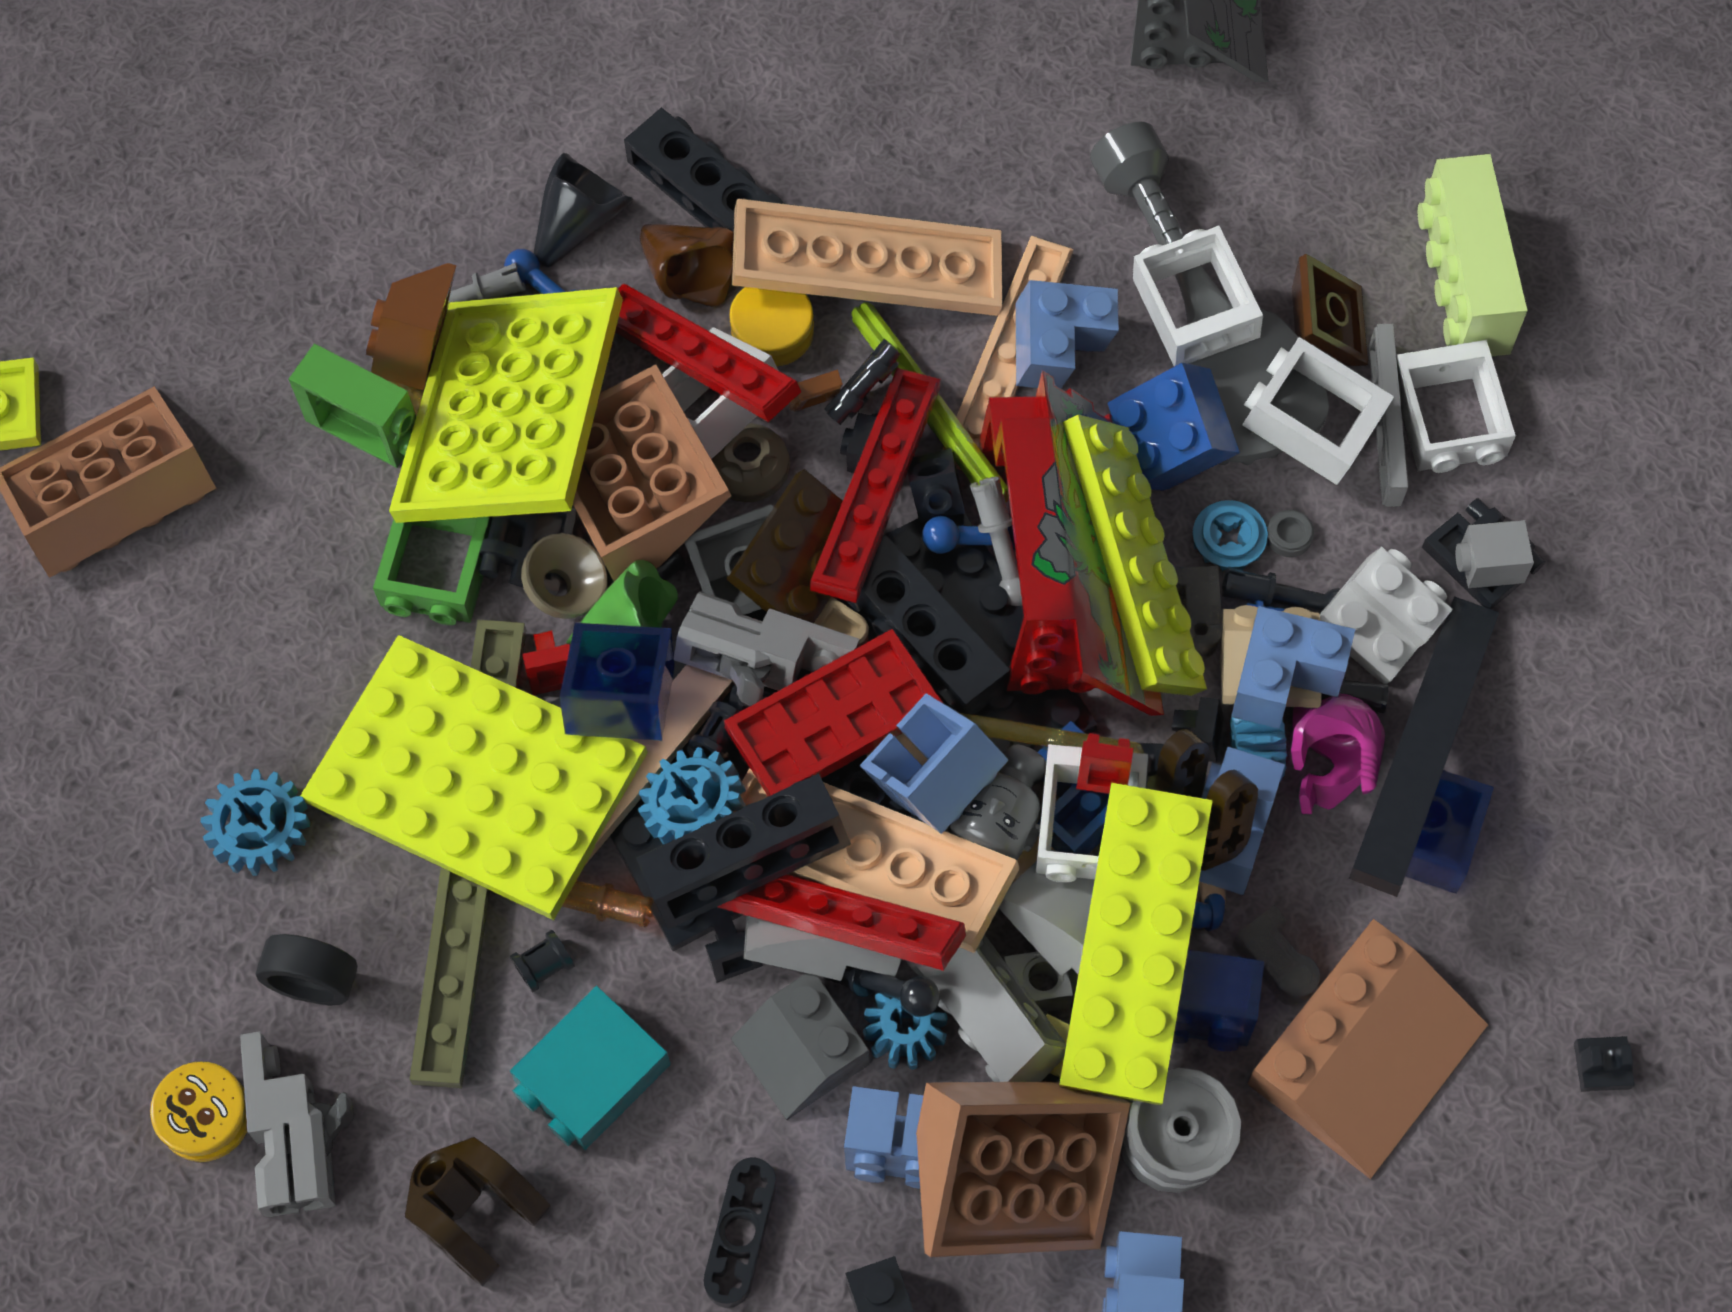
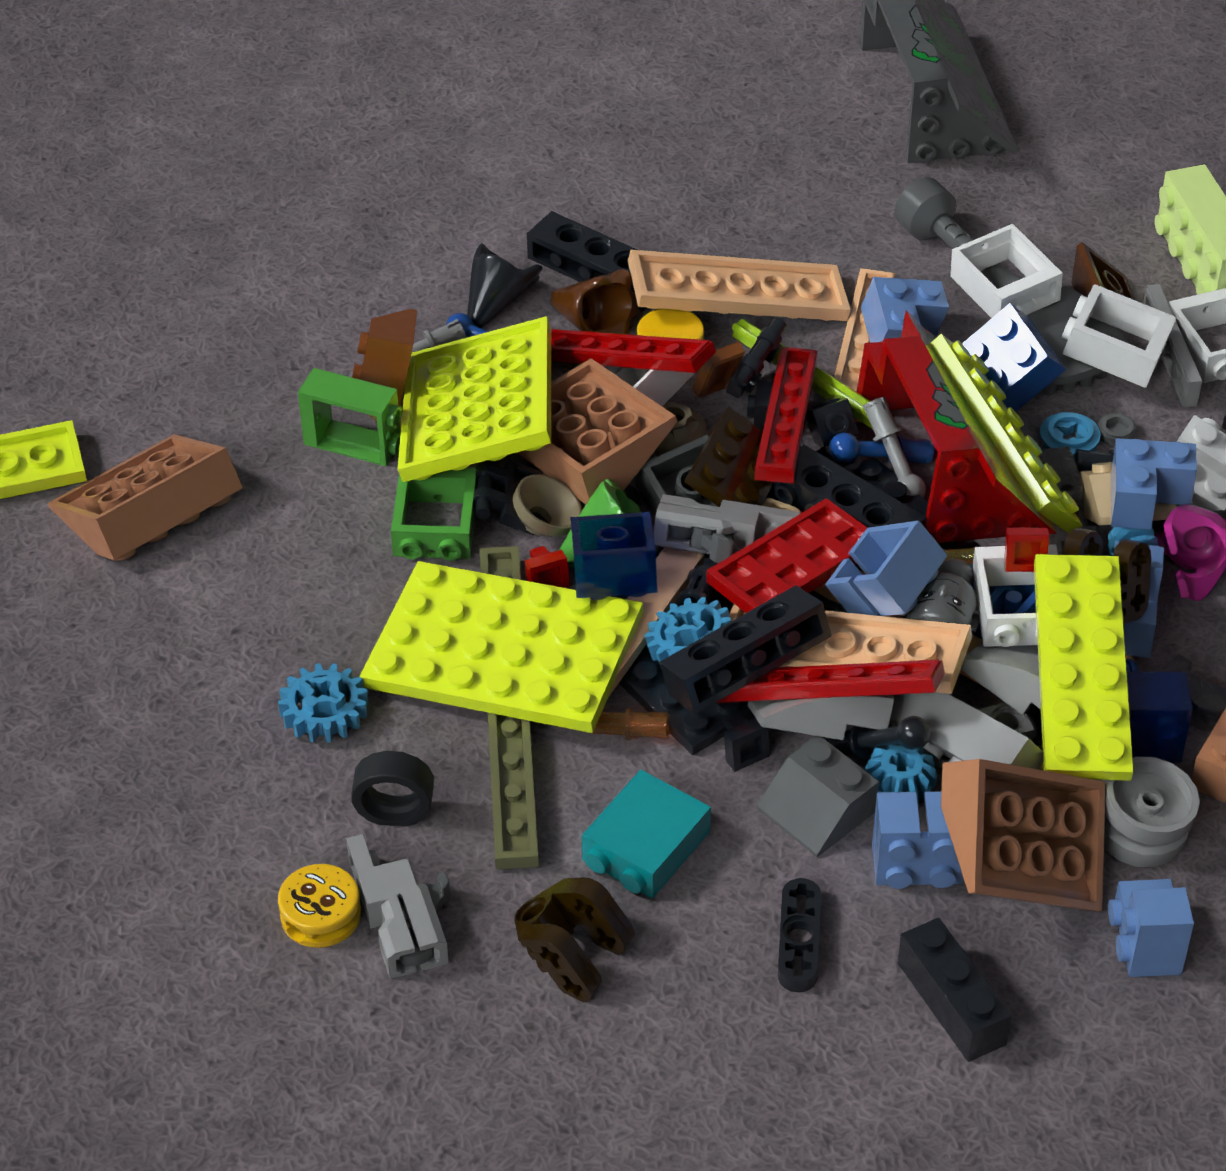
camera: 10 degrees left, 20 degrees down
black bush [510,929,575,993] -> none

